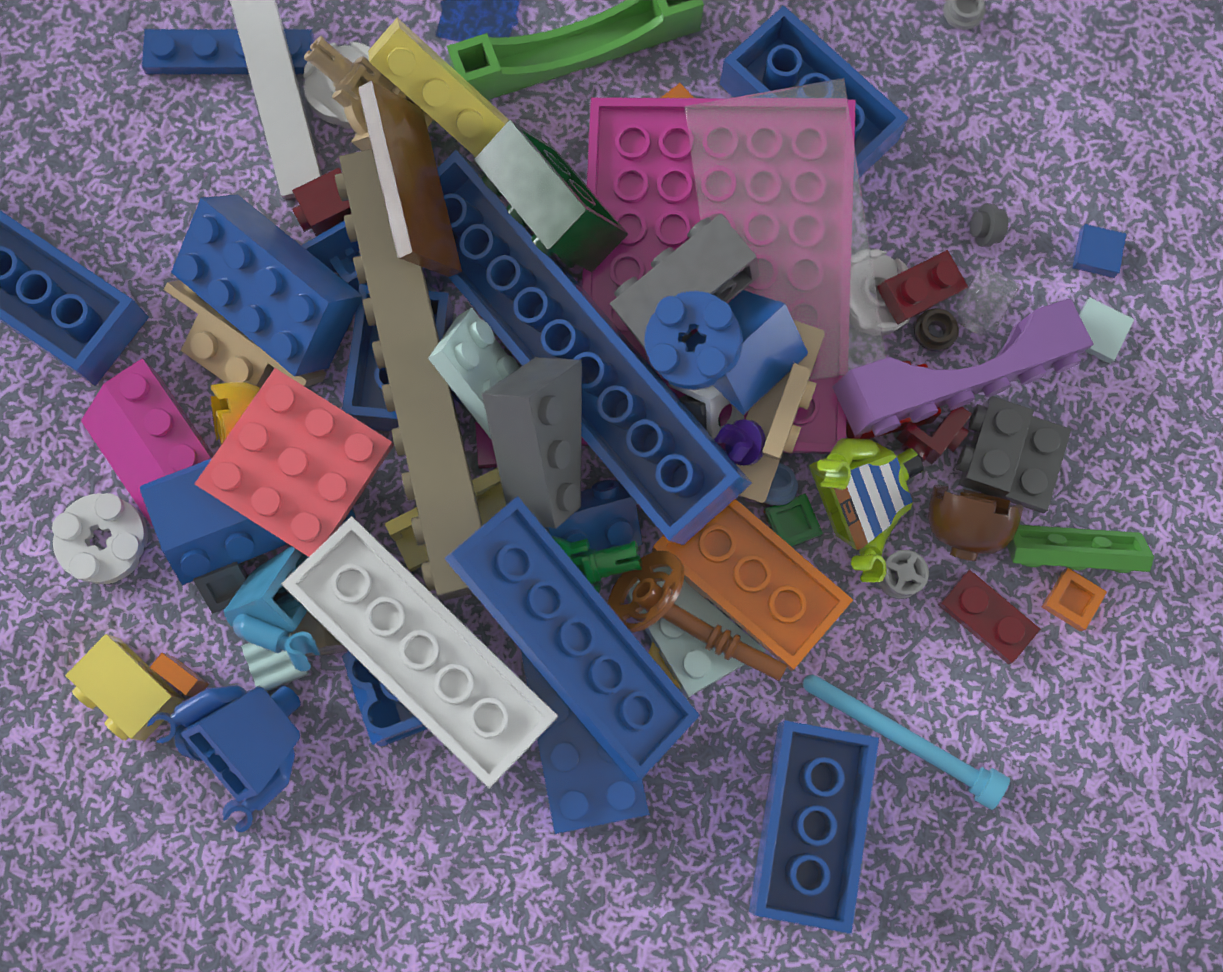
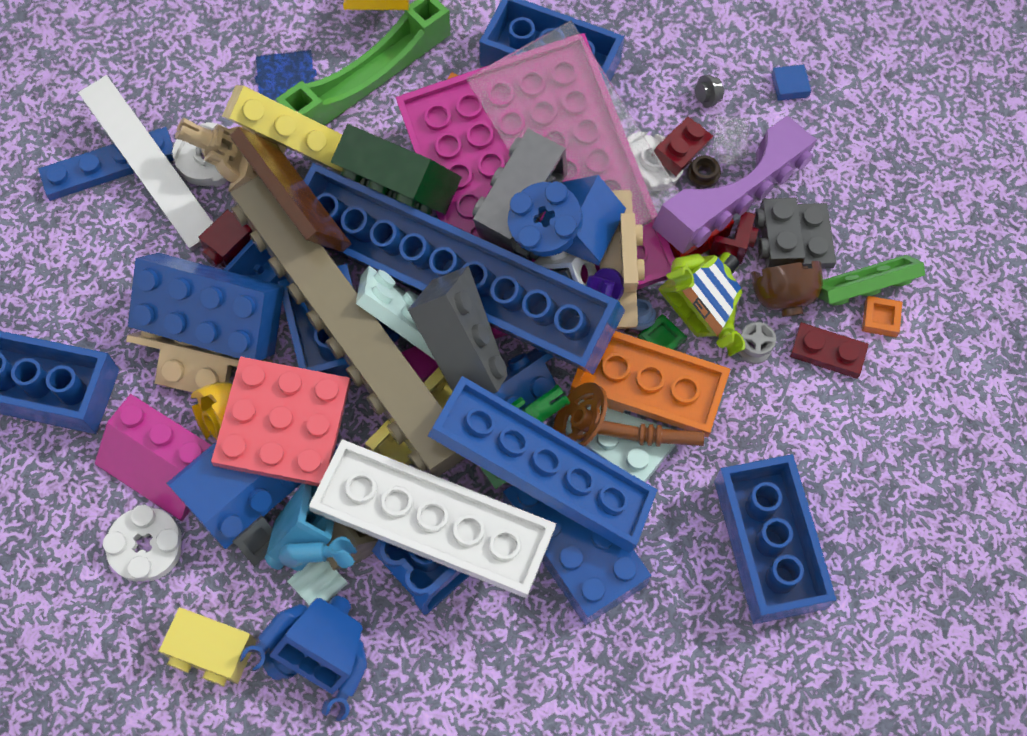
camera: 20 degrees left, 10 degrees down
orange tile [150,652,210,697] -> none
medium azure piece [803,674,1010,810] -> none
light aqua piece [1079,297,1134,364] -> none

